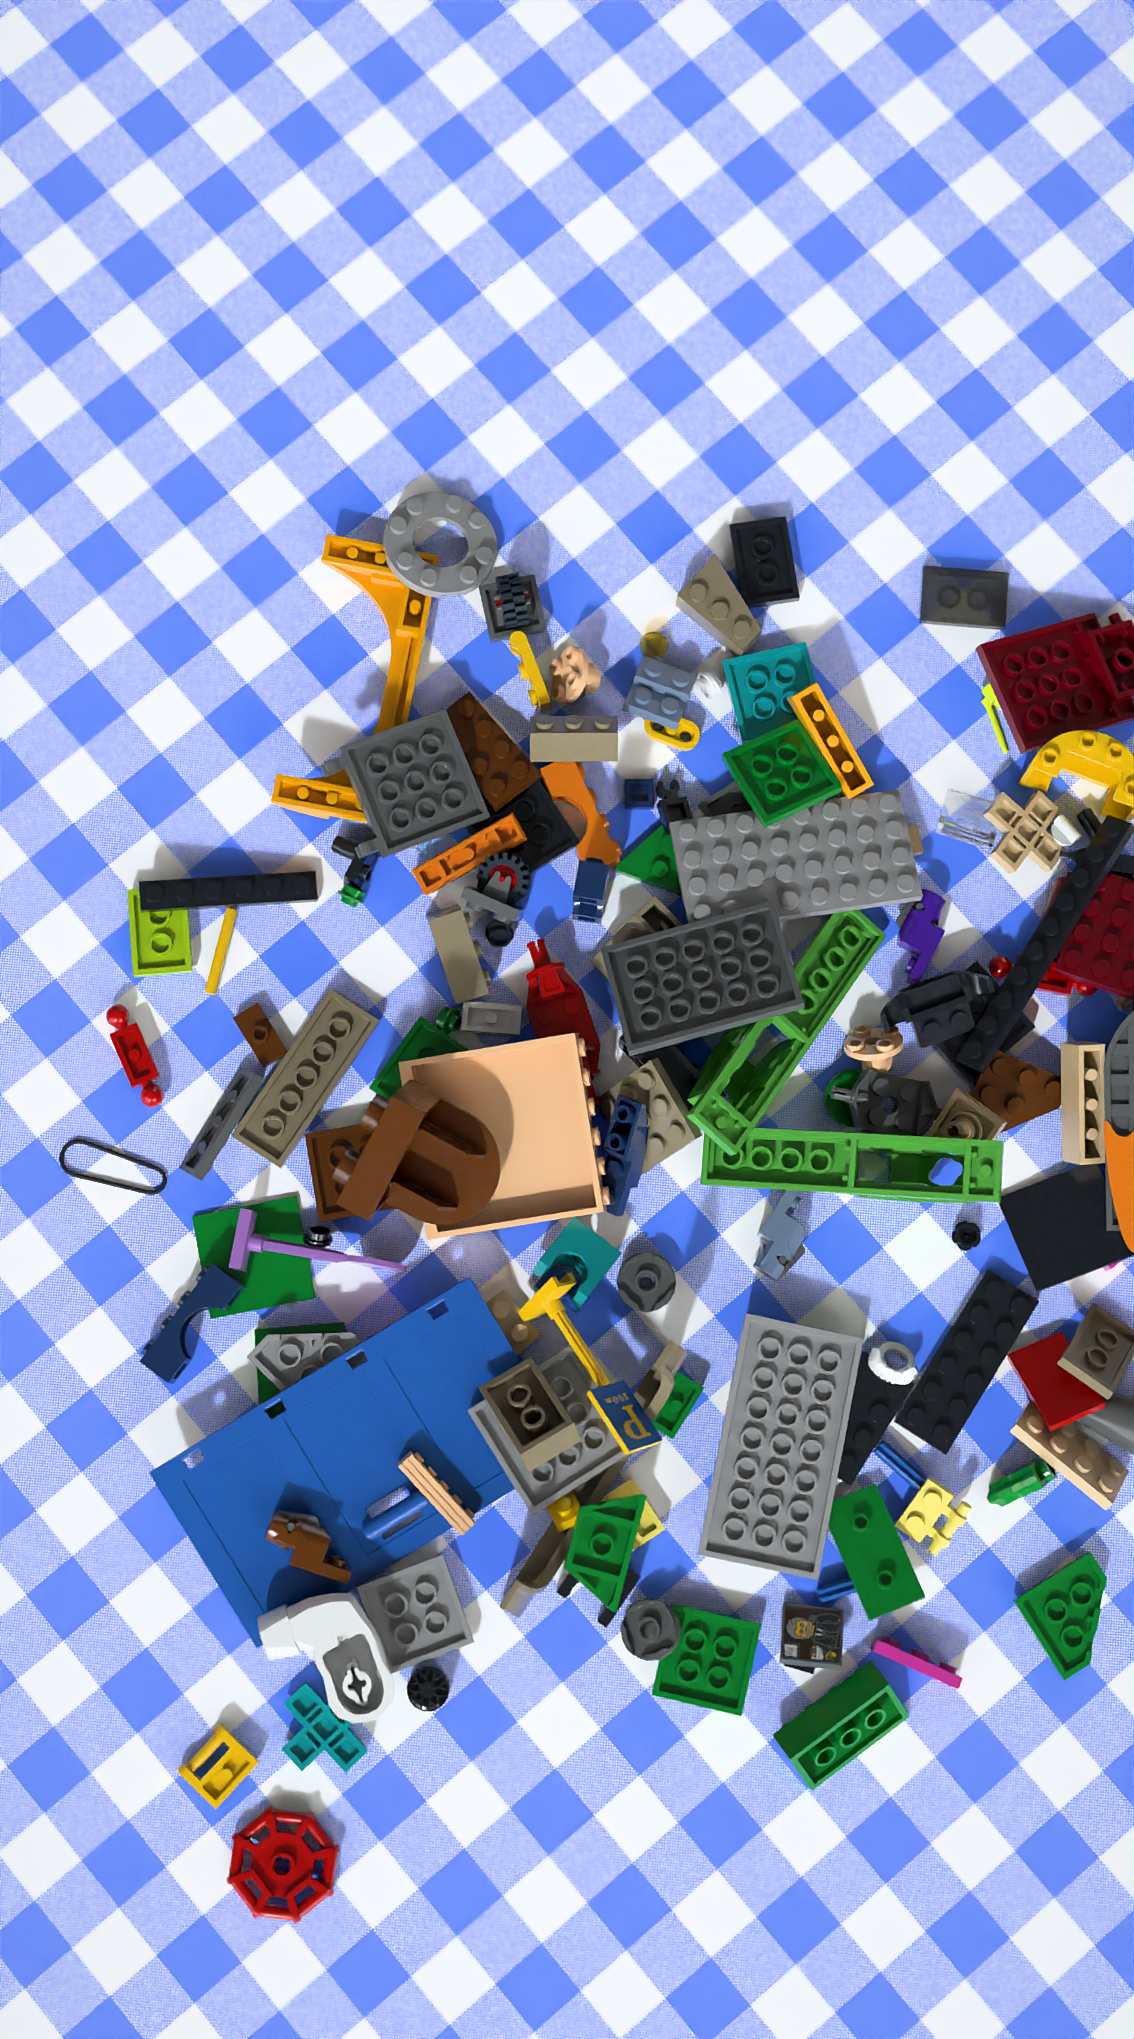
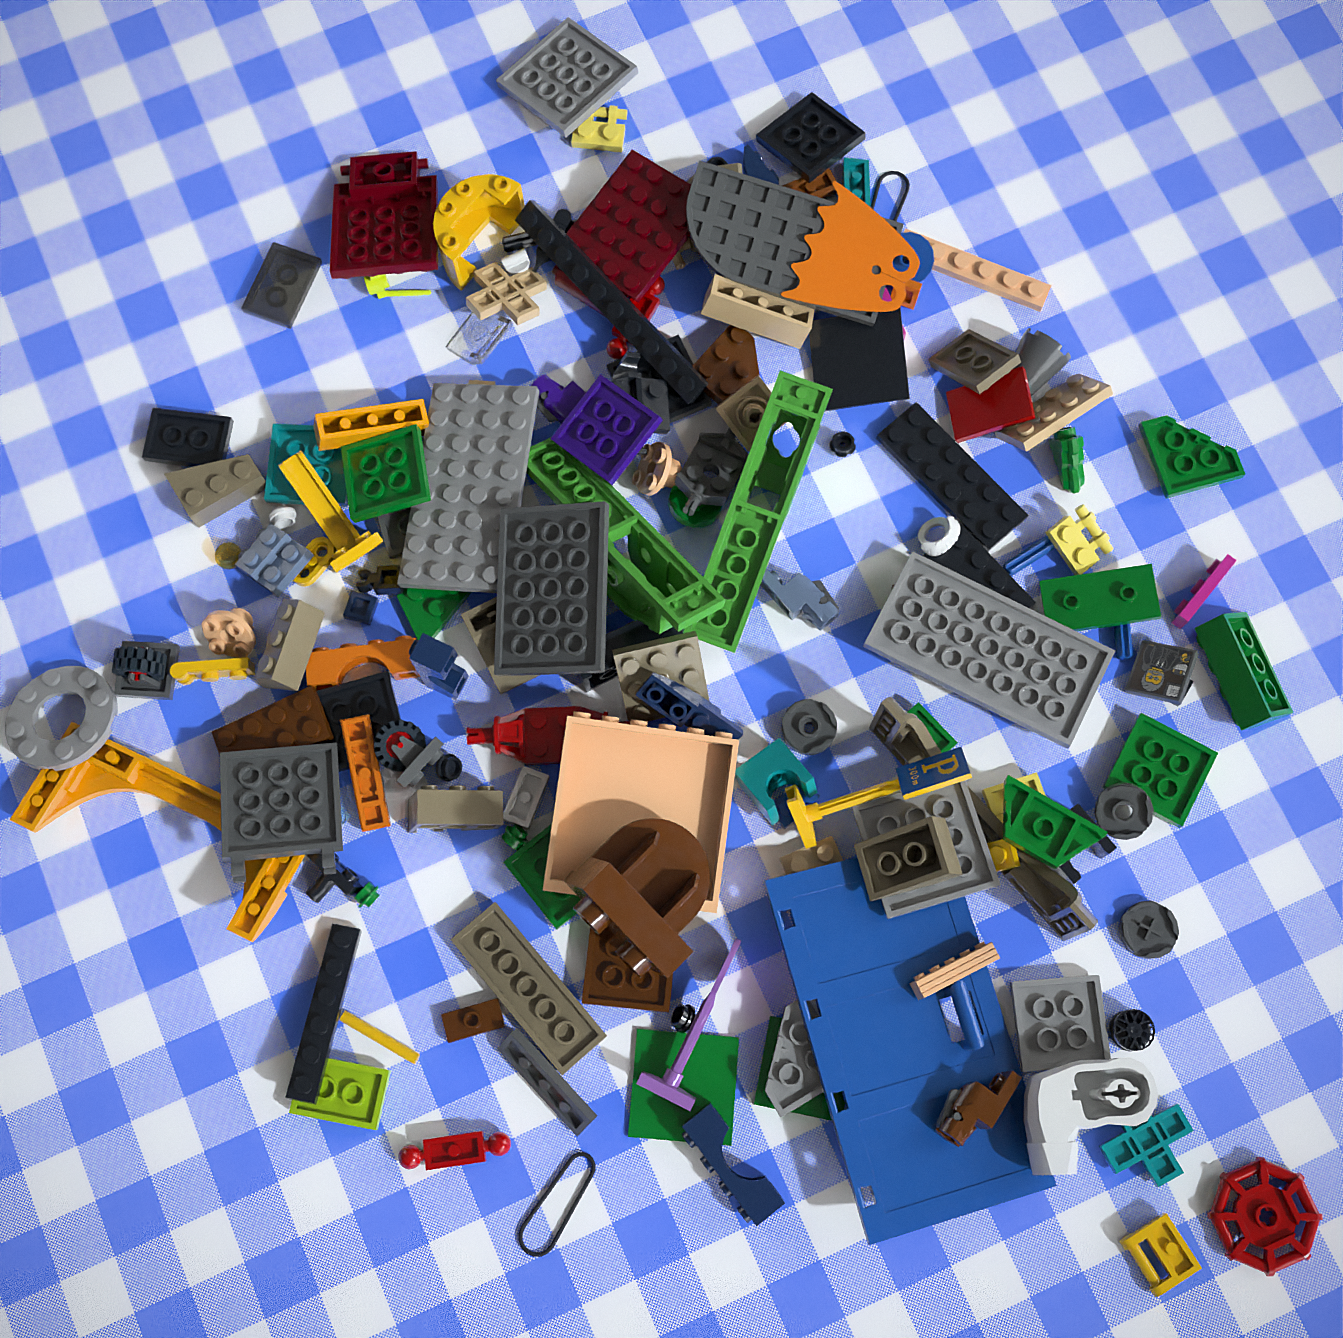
camera: 70 degrees left, 5 degrees down
none -> yellow bracket [278,450,383,574]
none -> dark purple plate [551,374,663,486]
none -> dark grey tile [1119,901,1179,959]

